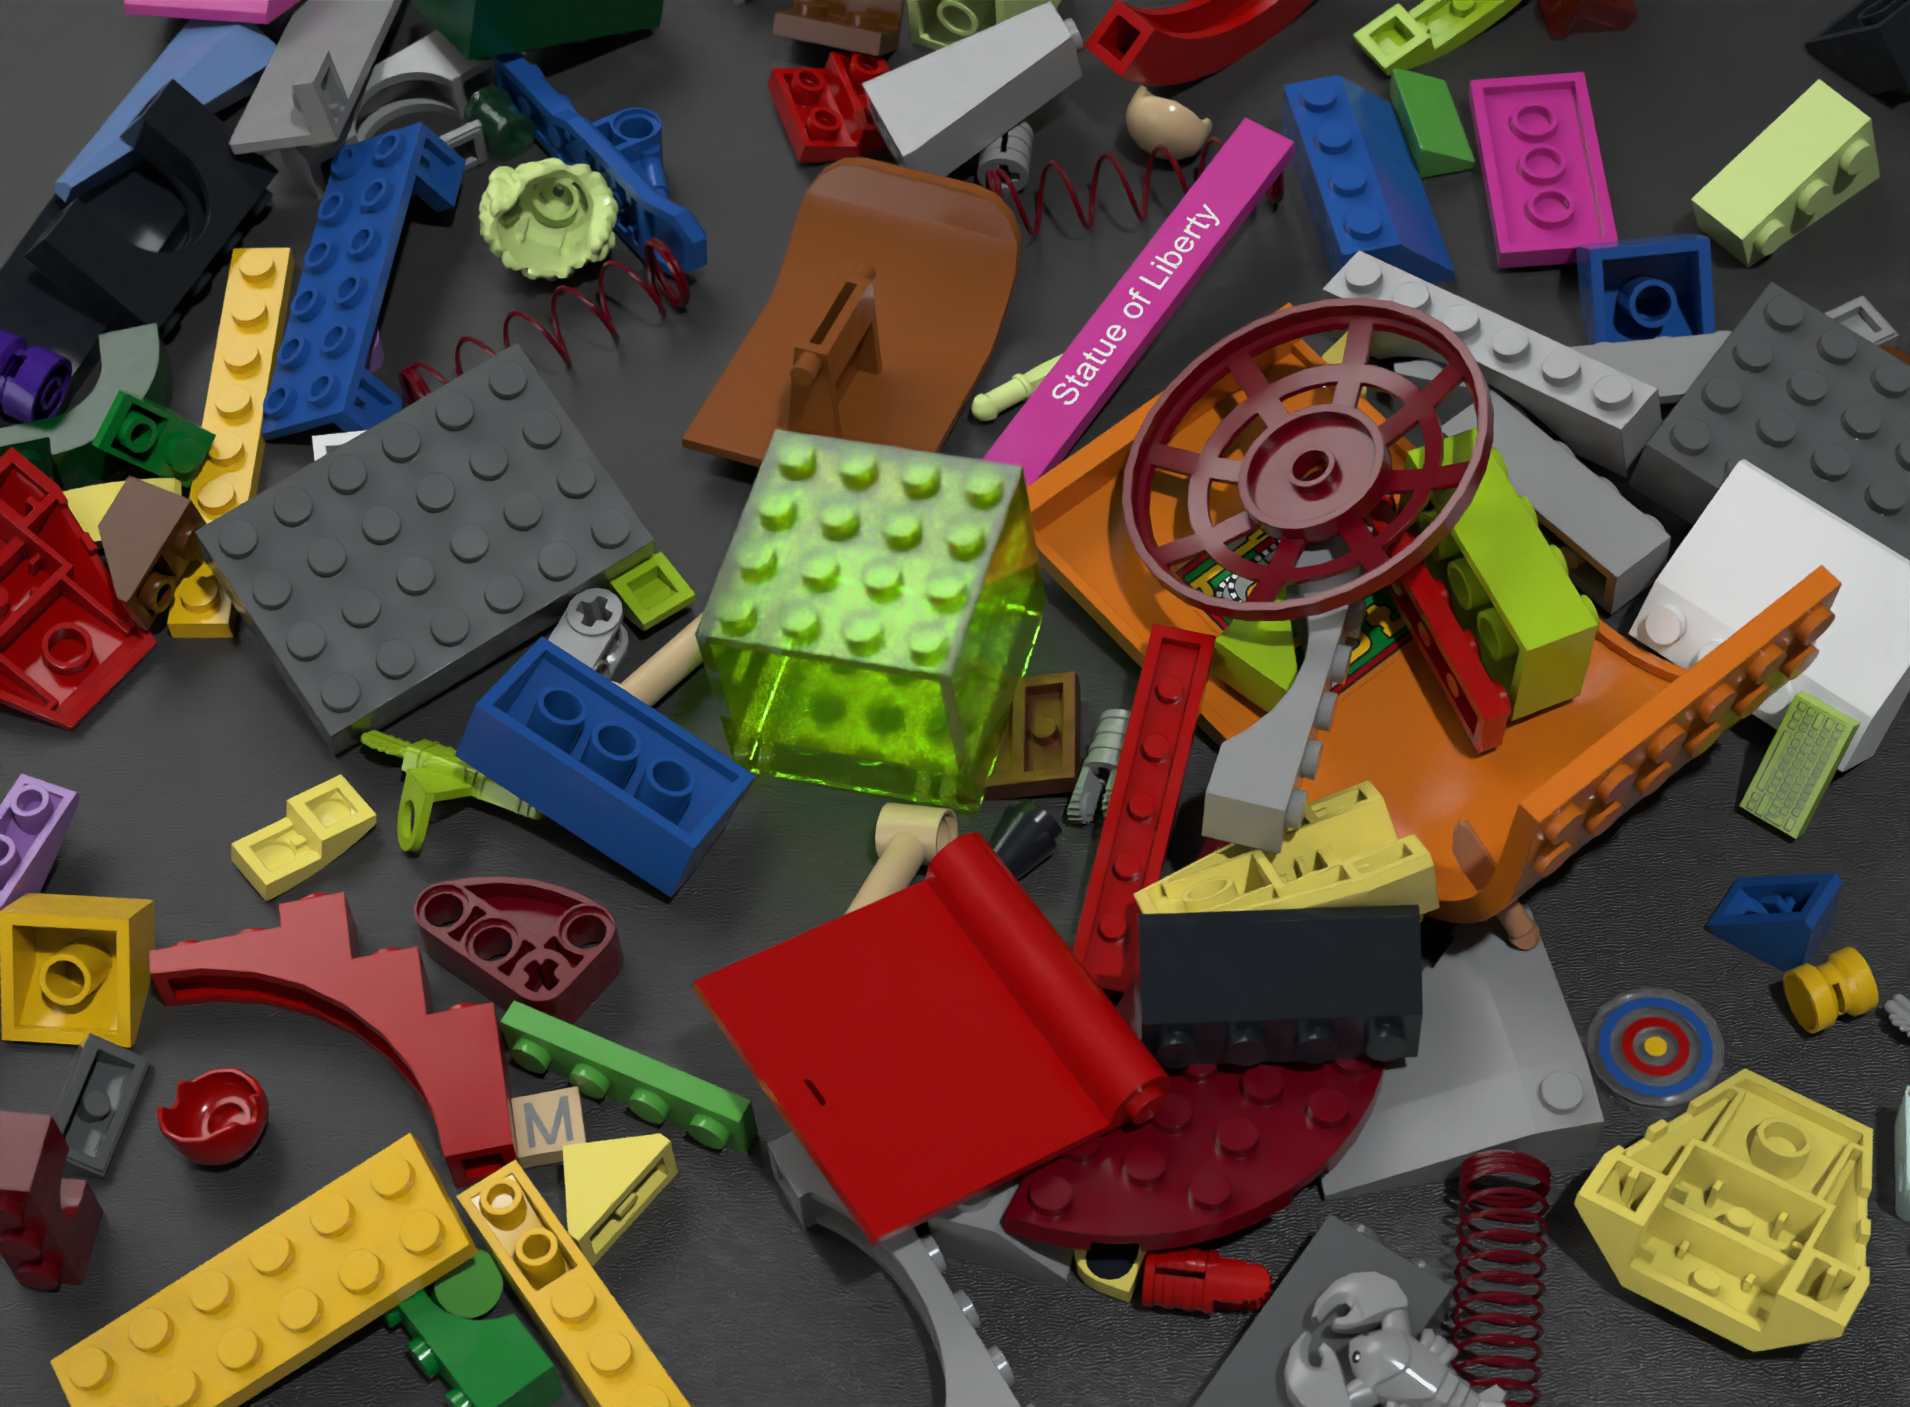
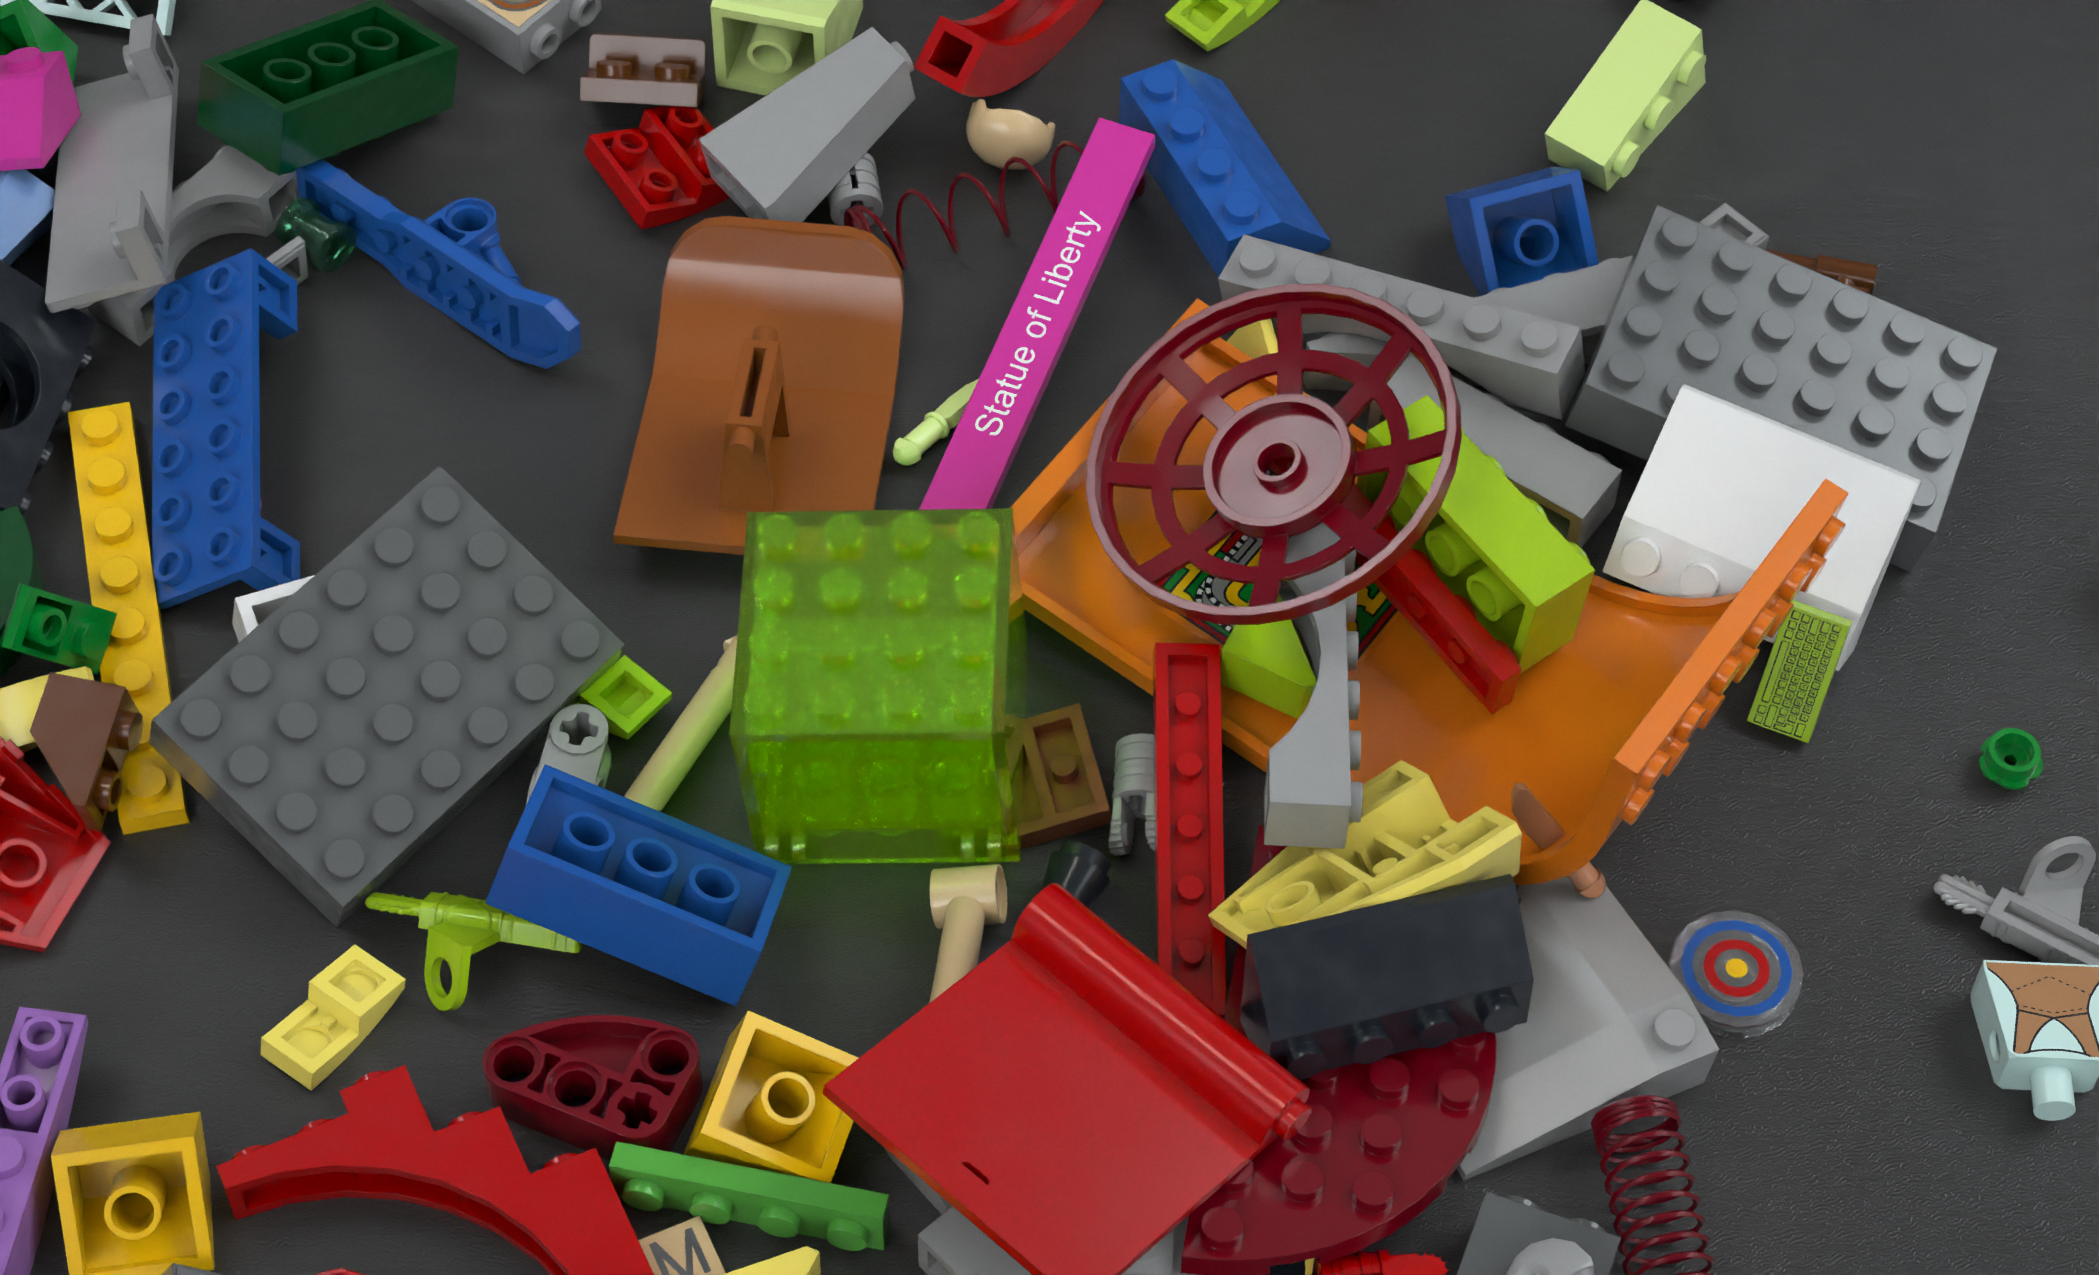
camera: 20 degrees left, 0 degrees up
dark red piece [399,237,691,405] -> none
yellowish green hair [478,158,619,282] -> none
bright green slope [1390,69,1476,178] -> none
dark pink plate [1468,72,1618,269] -> none
light yellow wedge [1574,1068,1873,1352] -> none
blue slope [1706,872,1843,972] -> none
yellow wheel [1783,946,1879,1034] -> none
none -> yellow slope [684,1011,858,1183]

